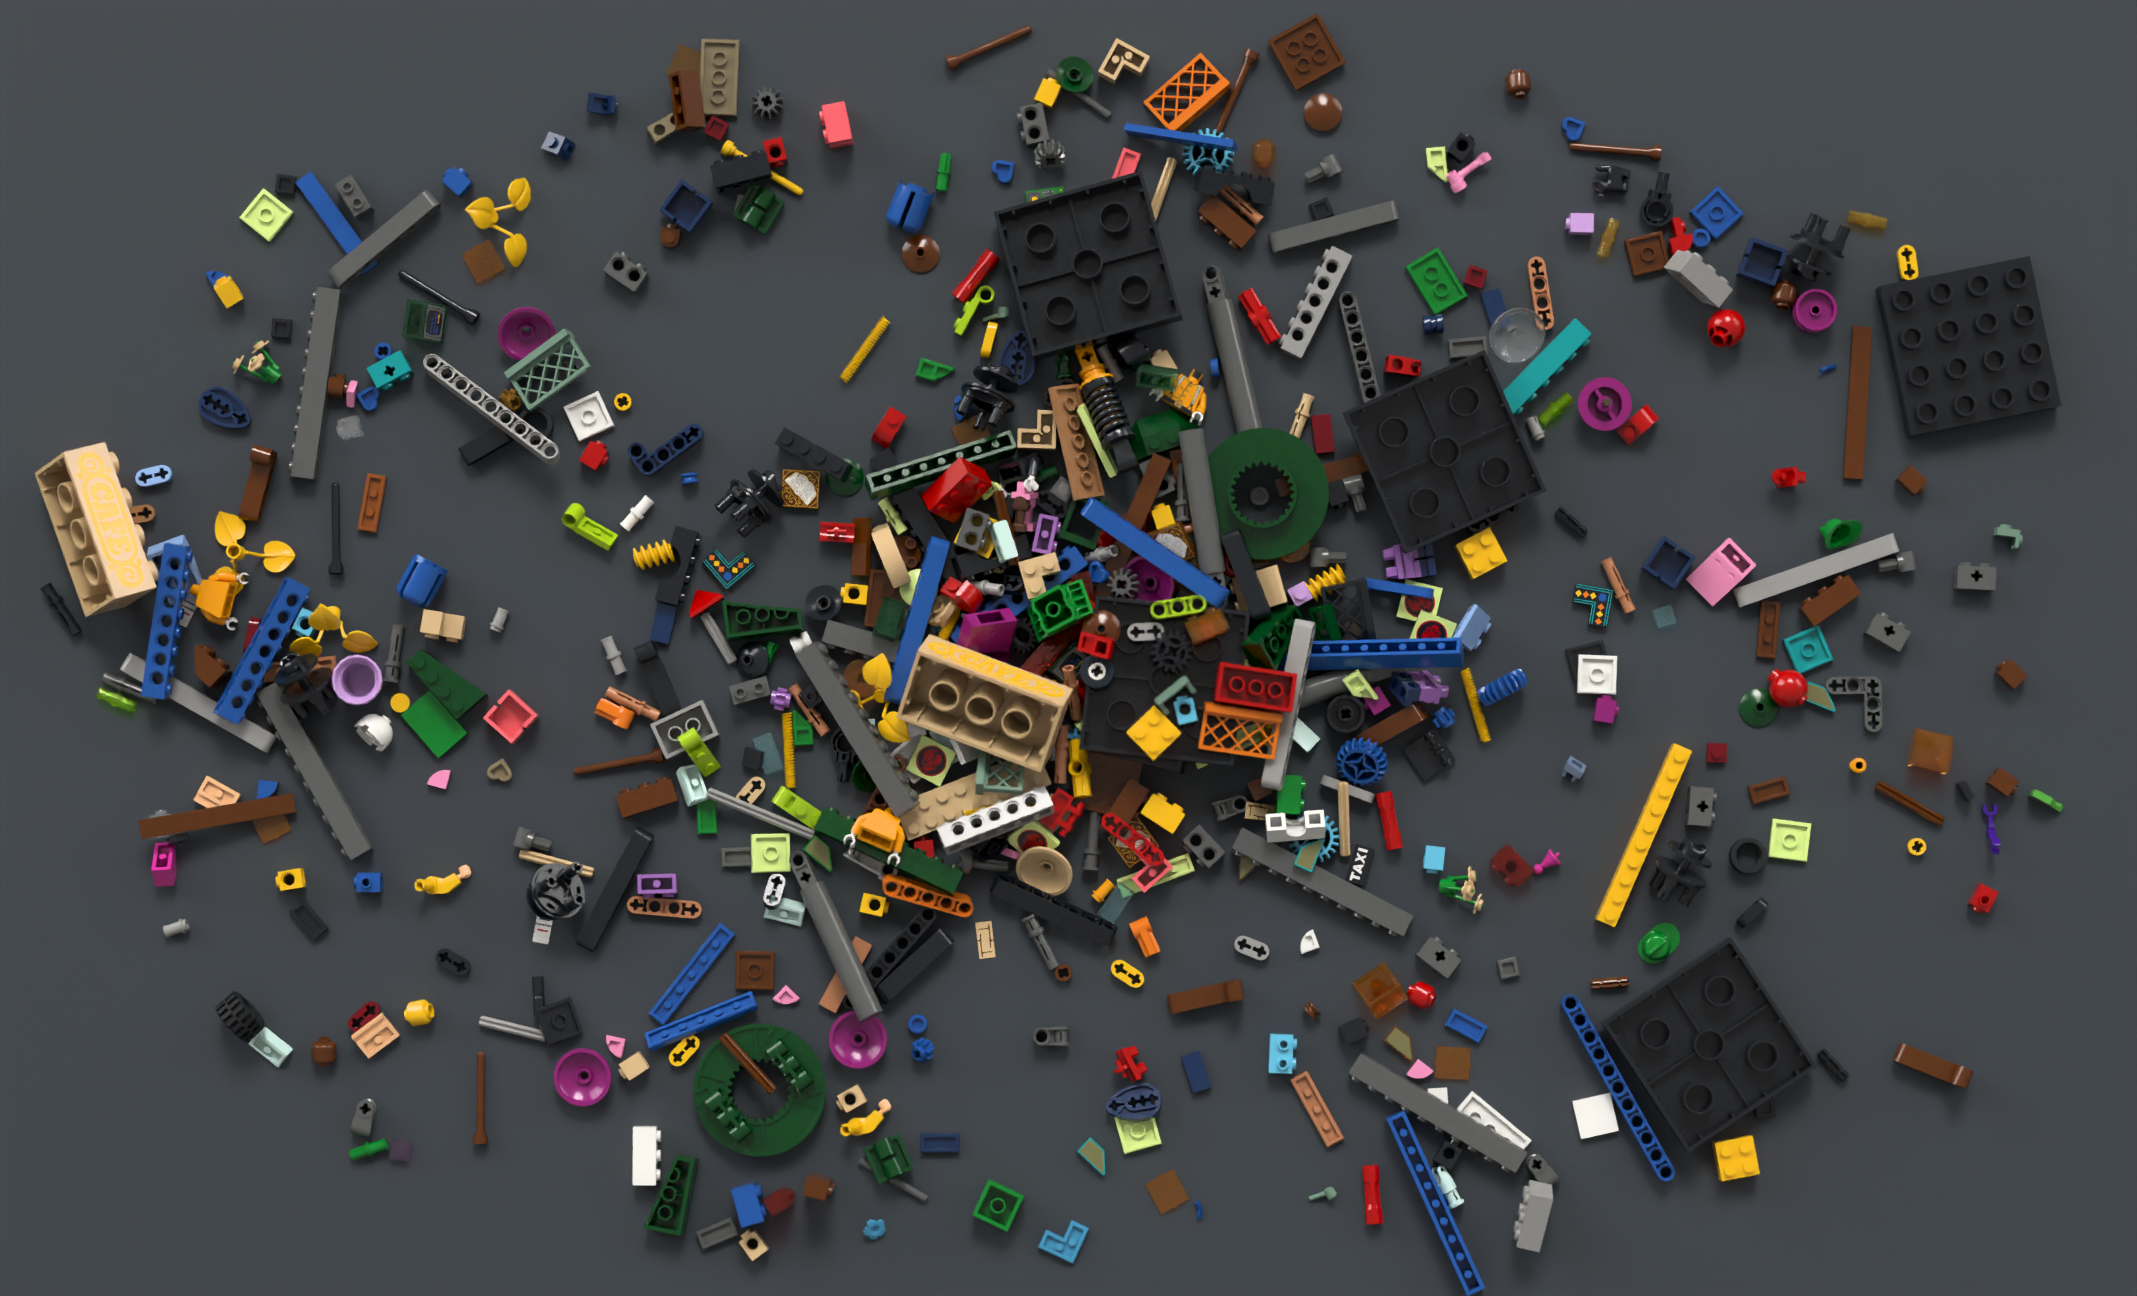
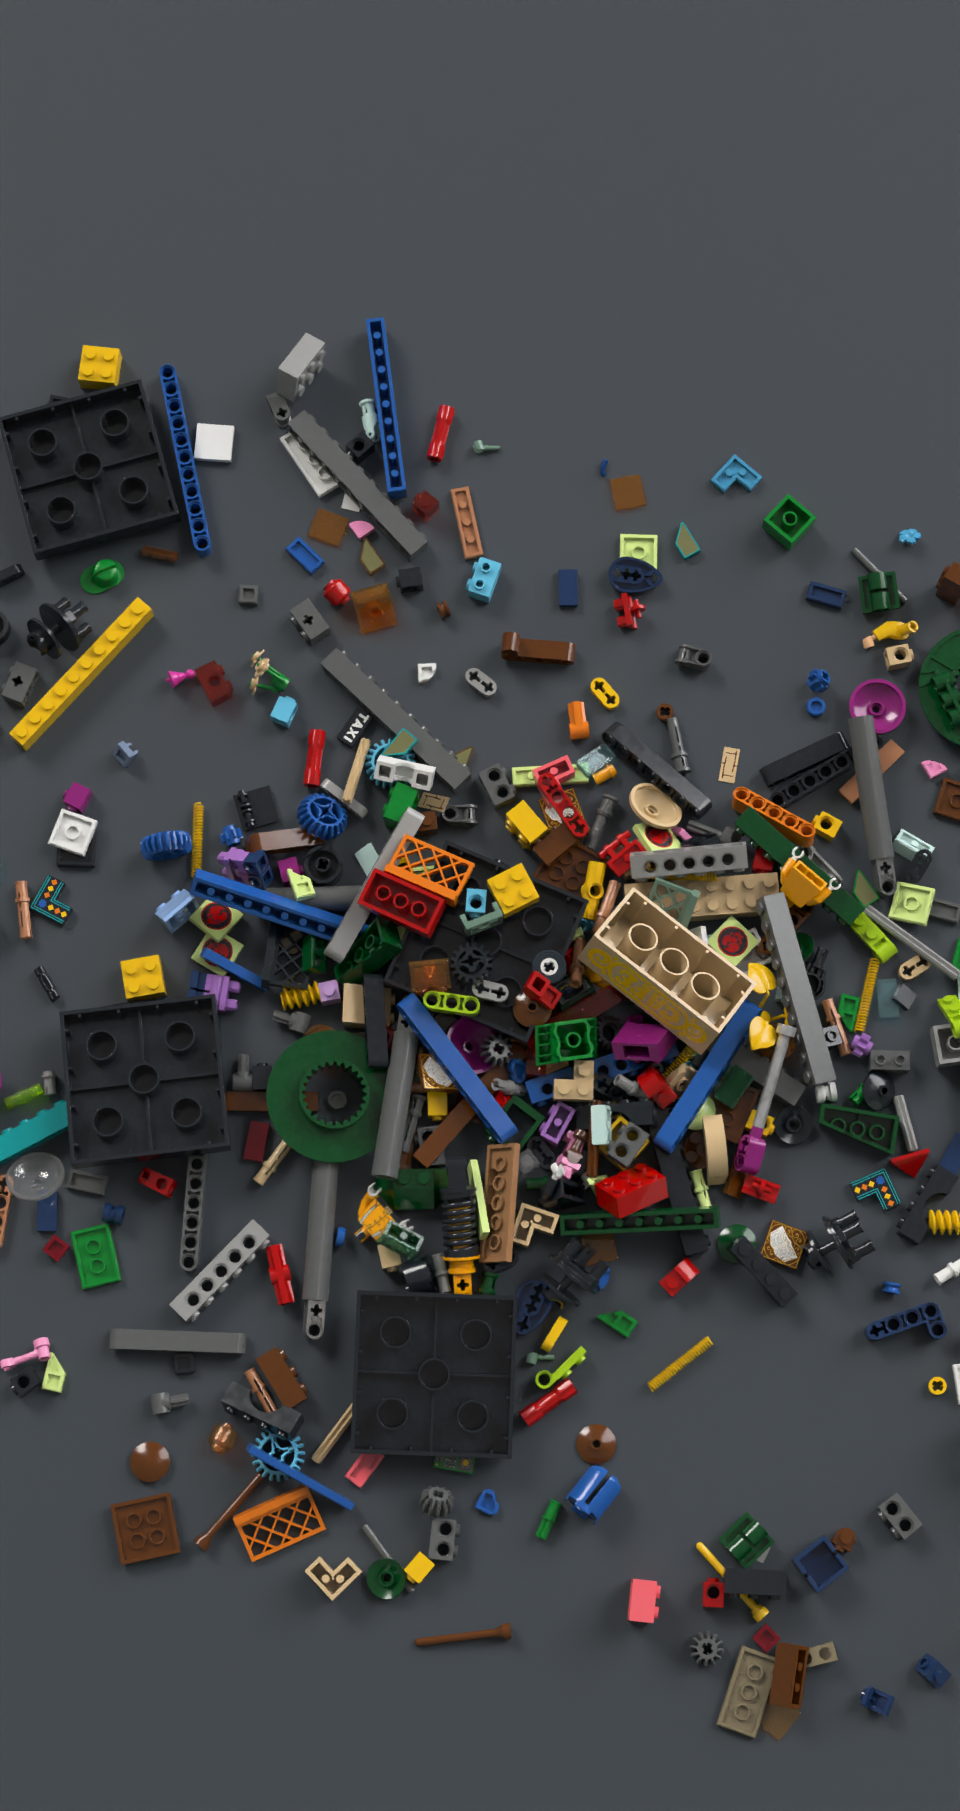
camera: 160 degrees left, 10 degrees down
none -> clear red brick [413,490,439,522]
none -> piece [734,1023,797,1175]

